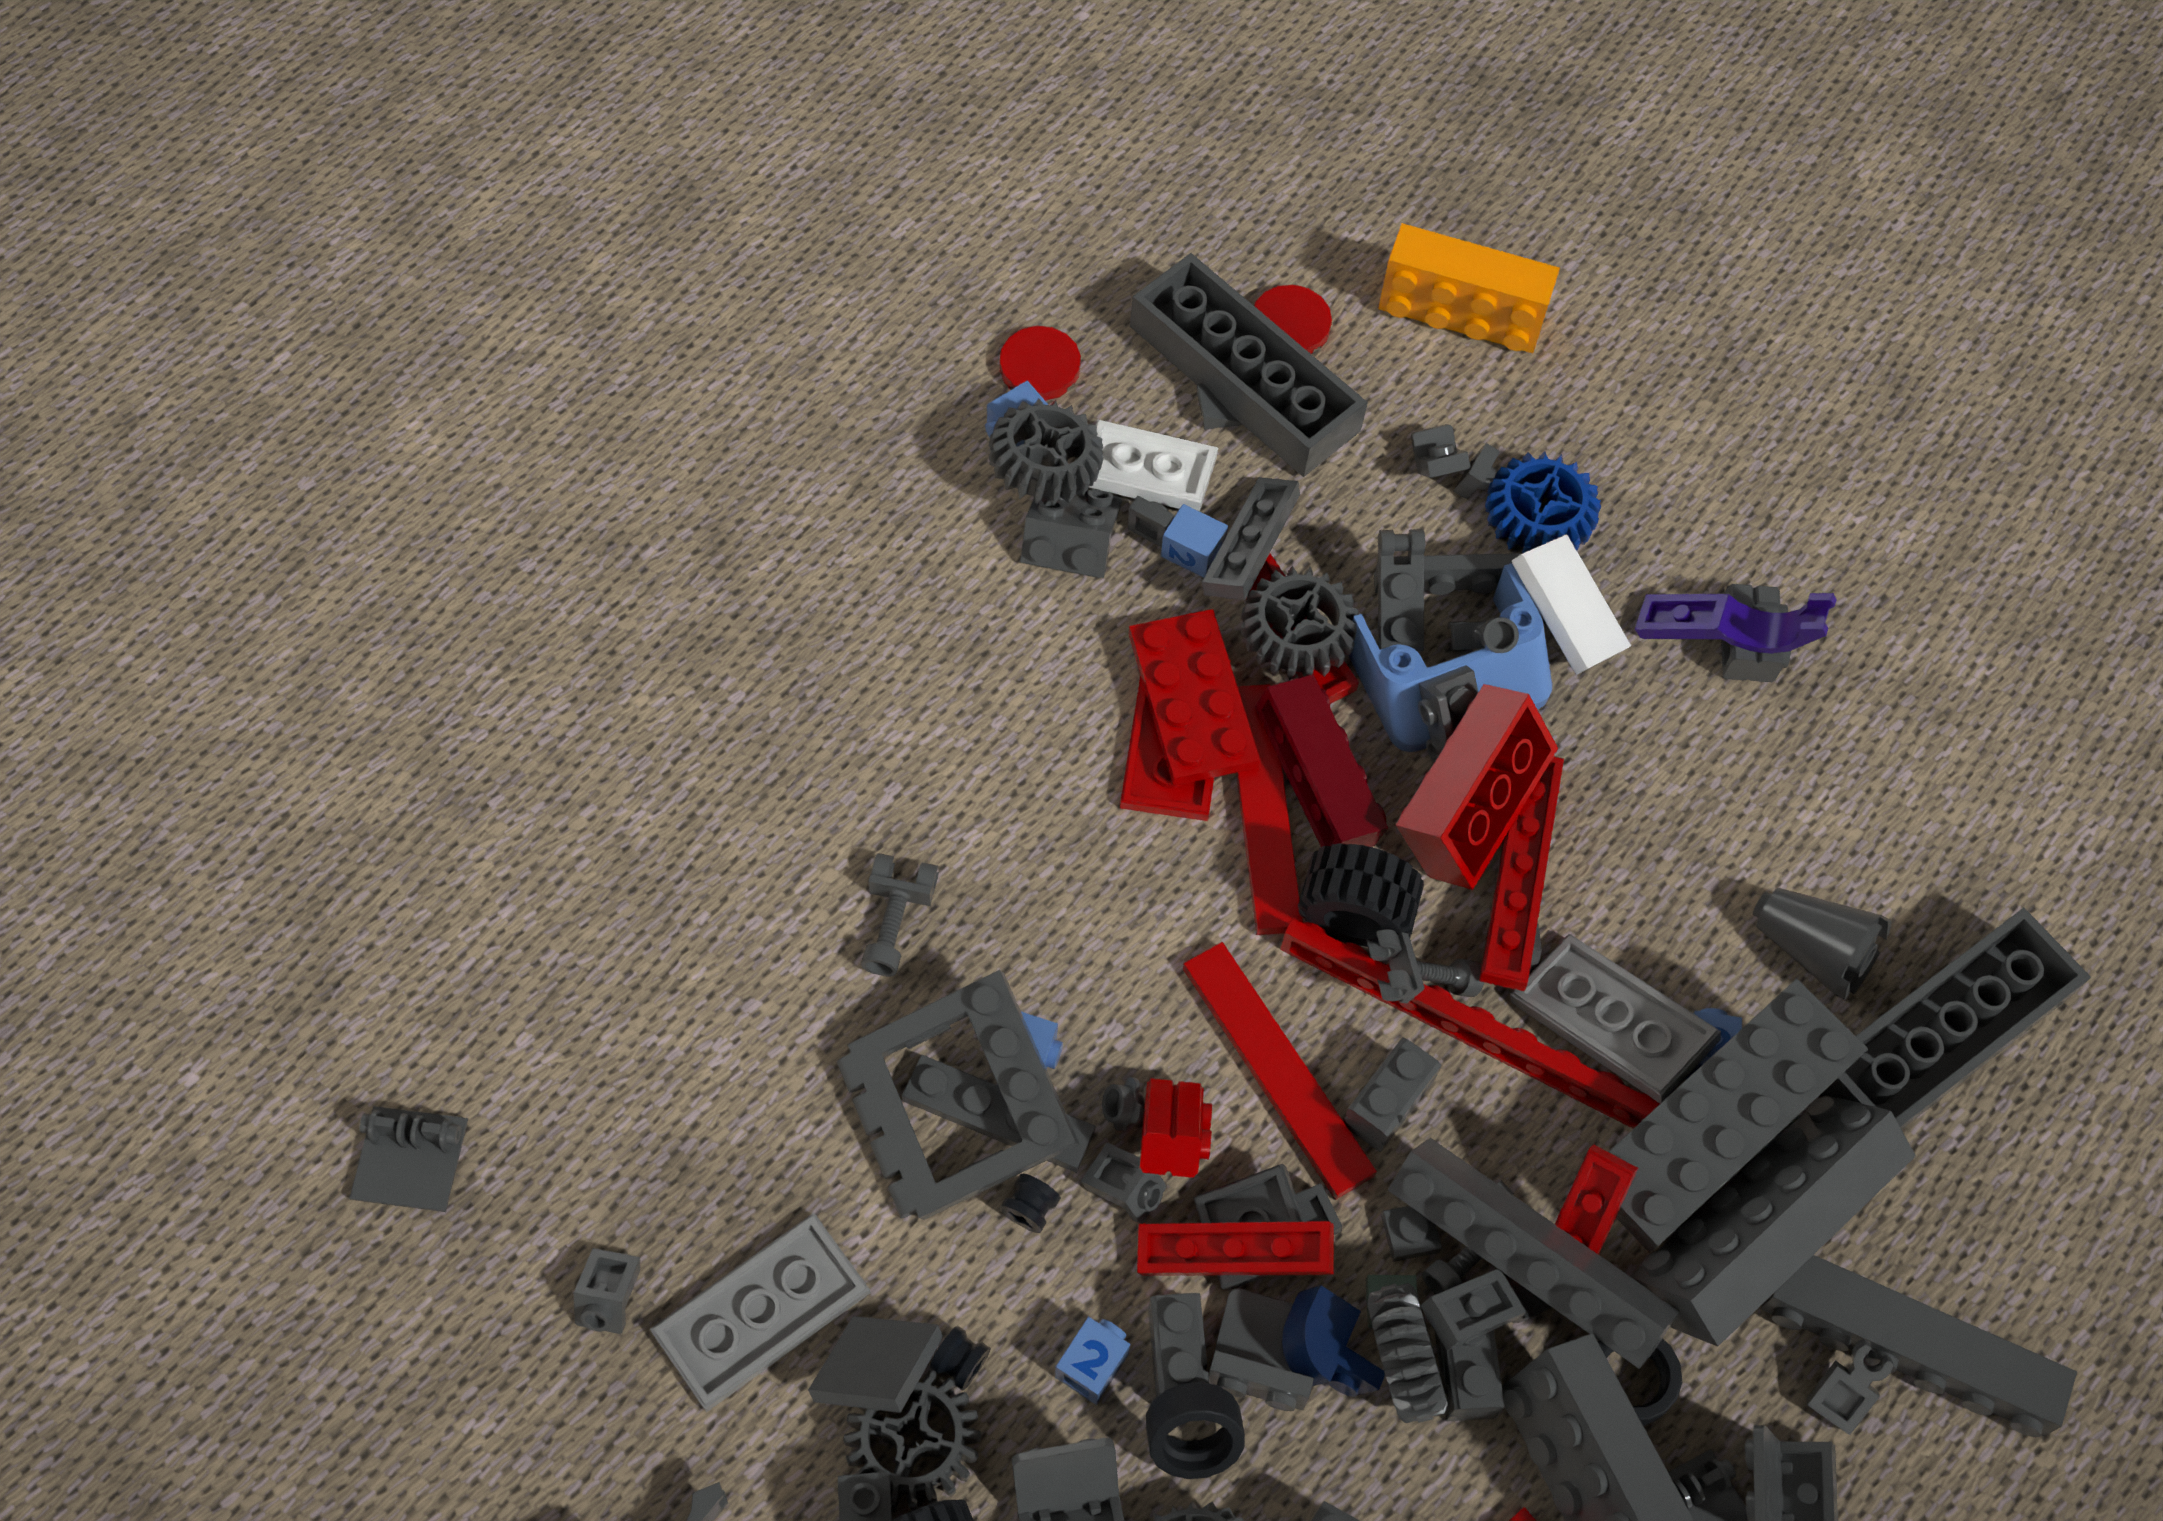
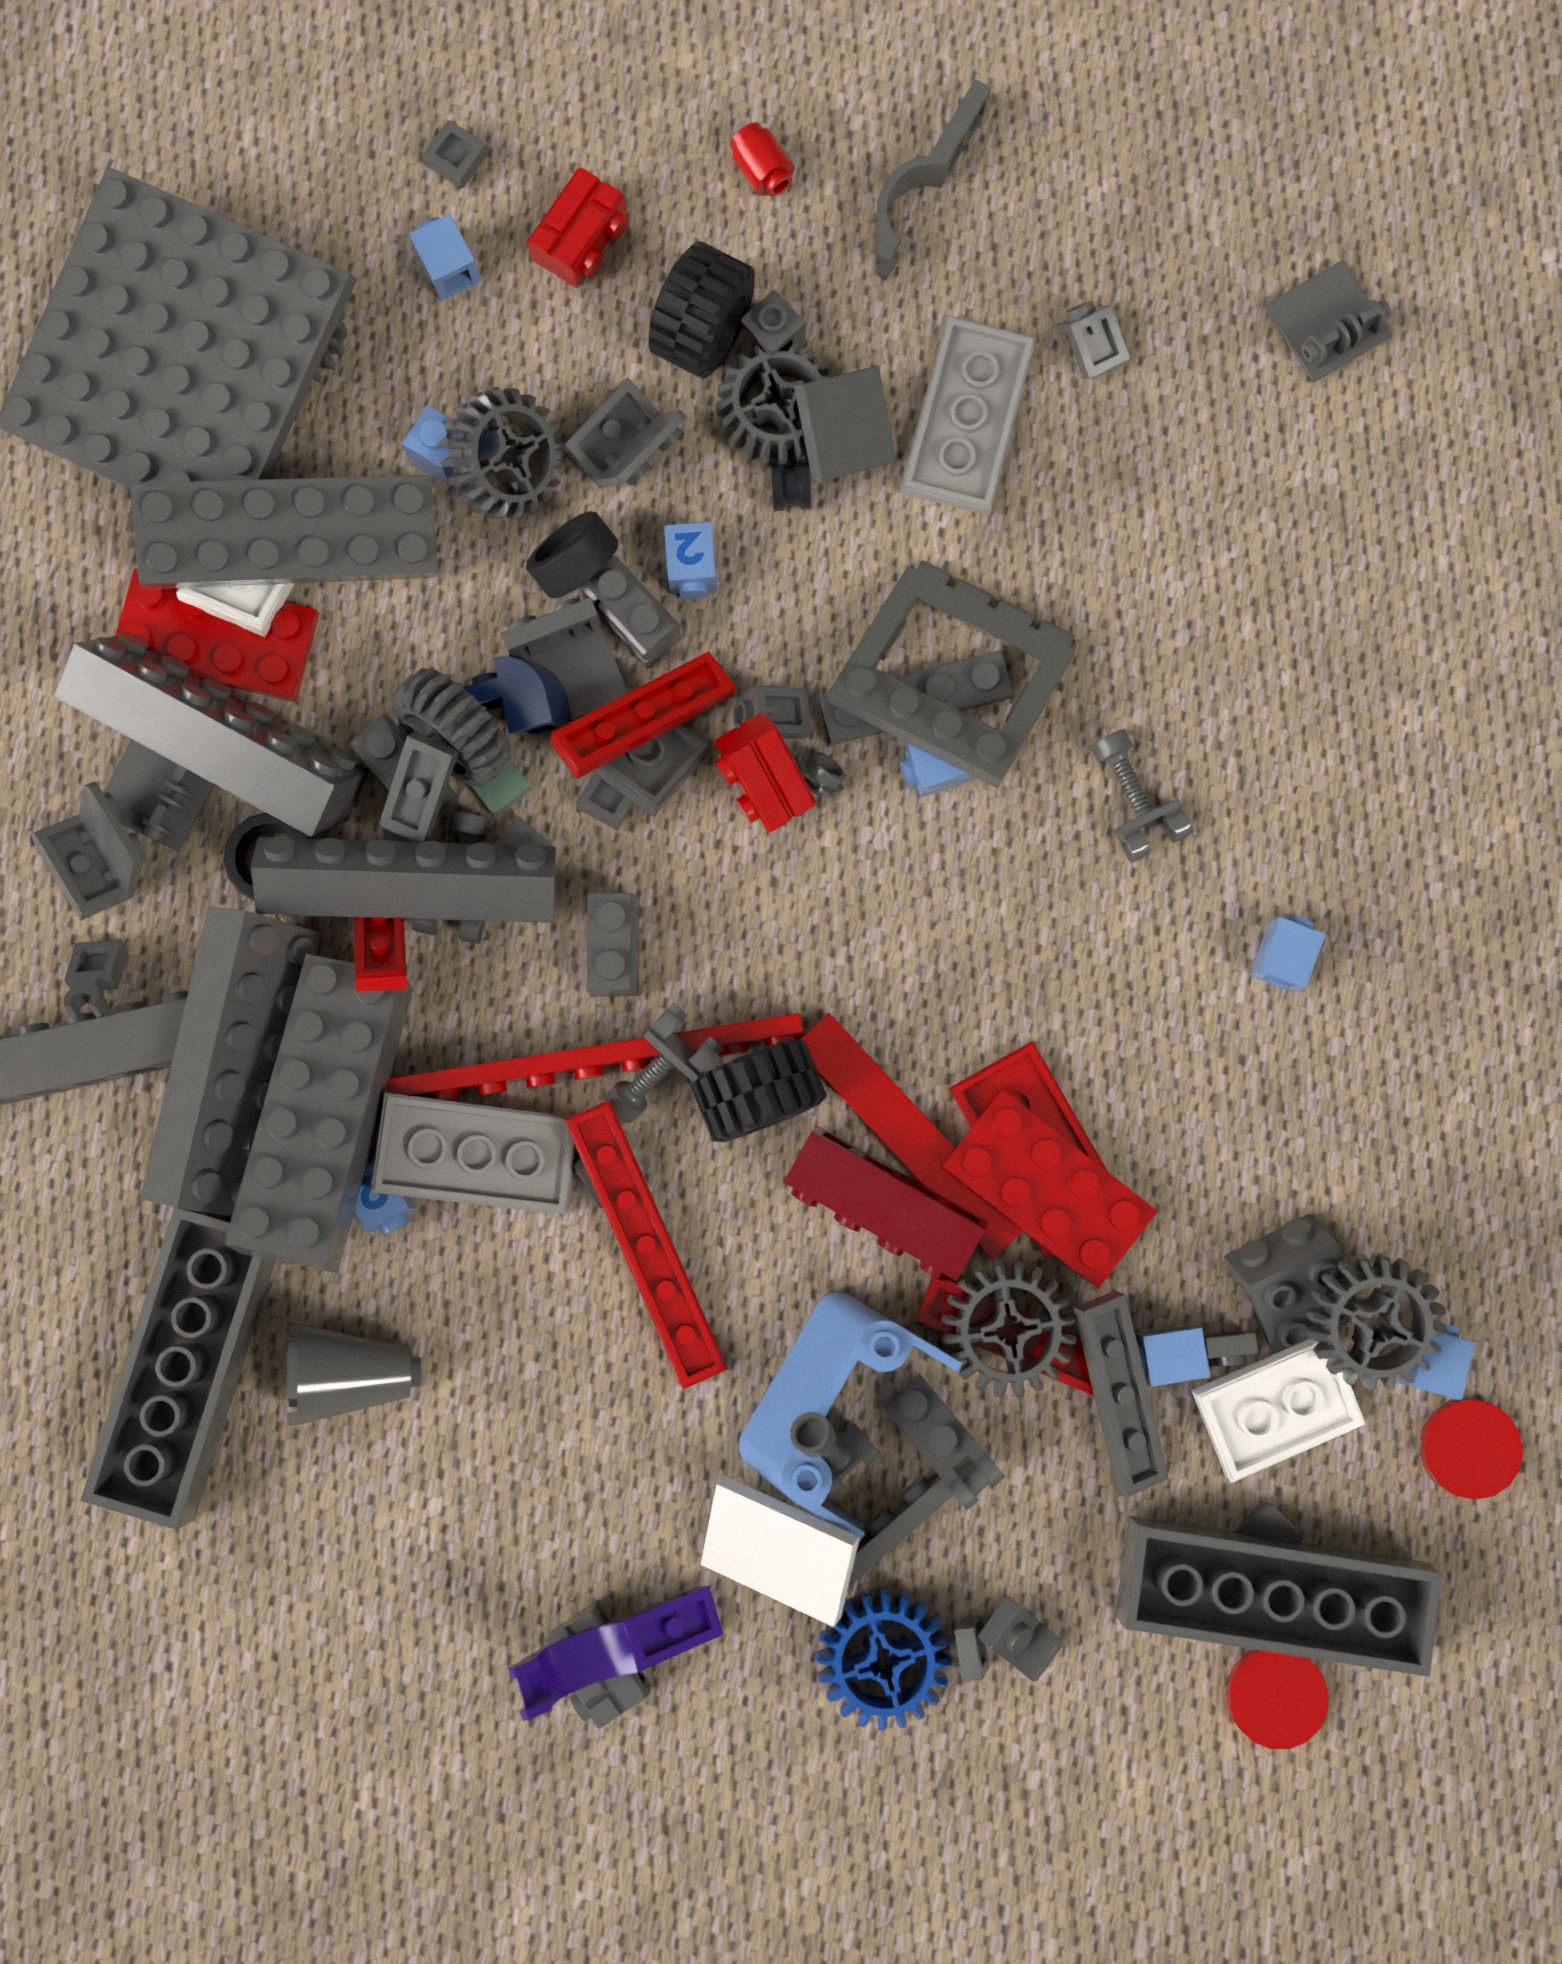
camera: 145 degrees right, 20 degrees up
black wheel [1000,1173,1061,1233] -> none
red tile [1183,941,1377,1200] -> none
light orange brick [1378,223,1560,353] -> none
red brick [1396,684,1558,890] -> none
dark grey bracket [1418,665,1478,763] -> none
none -> medium blue brick [1250,914,1326,993]

